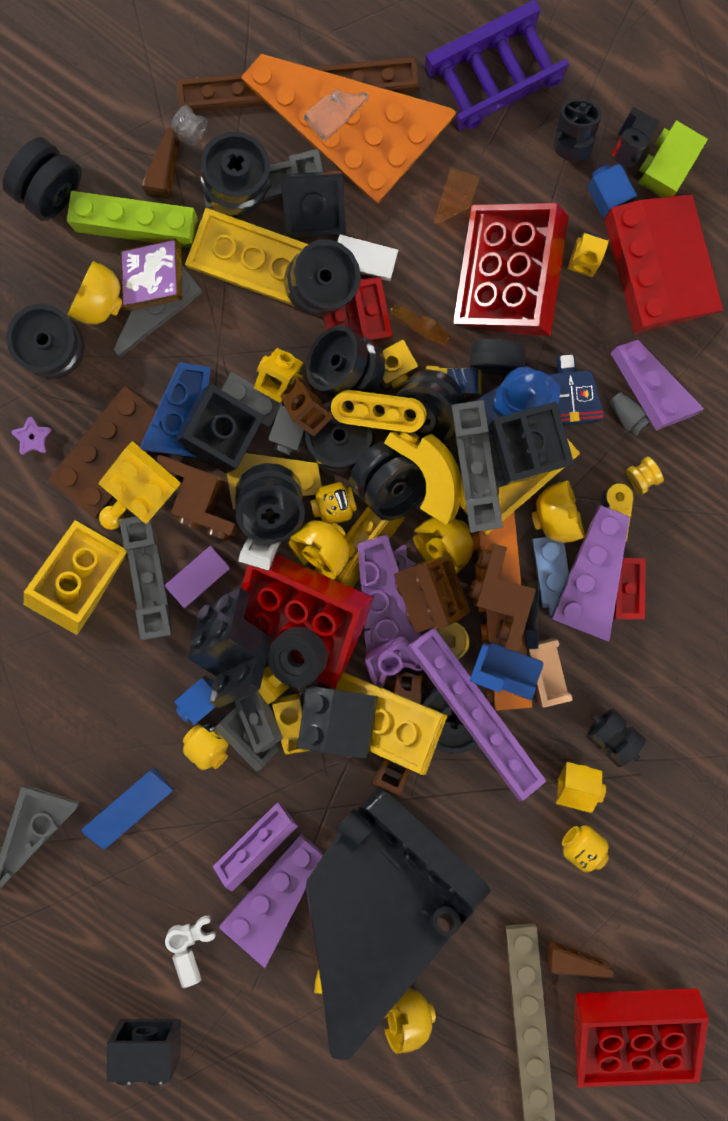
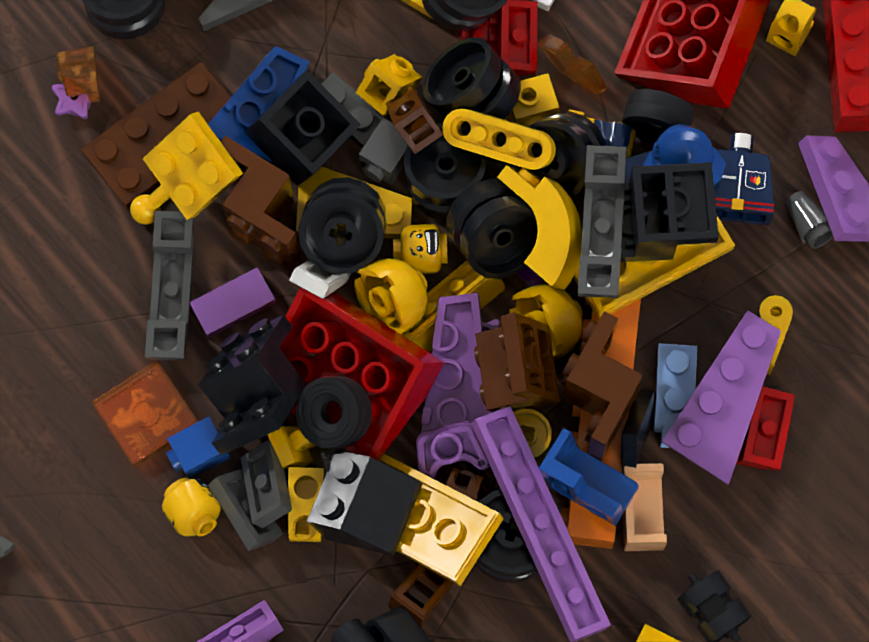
camera: 15 degrees right, 15 degrees down
yellow slope [23,520,127,635] -> none
blue slope [81,767,174,850] -> none
yellow cylinder [532,480,585,543] -> none
yellow wheel [626,456,664,495] -> none
none -> clear orange slope [57,46,100,102]
none -> clear orange tile [91,360,198,468]

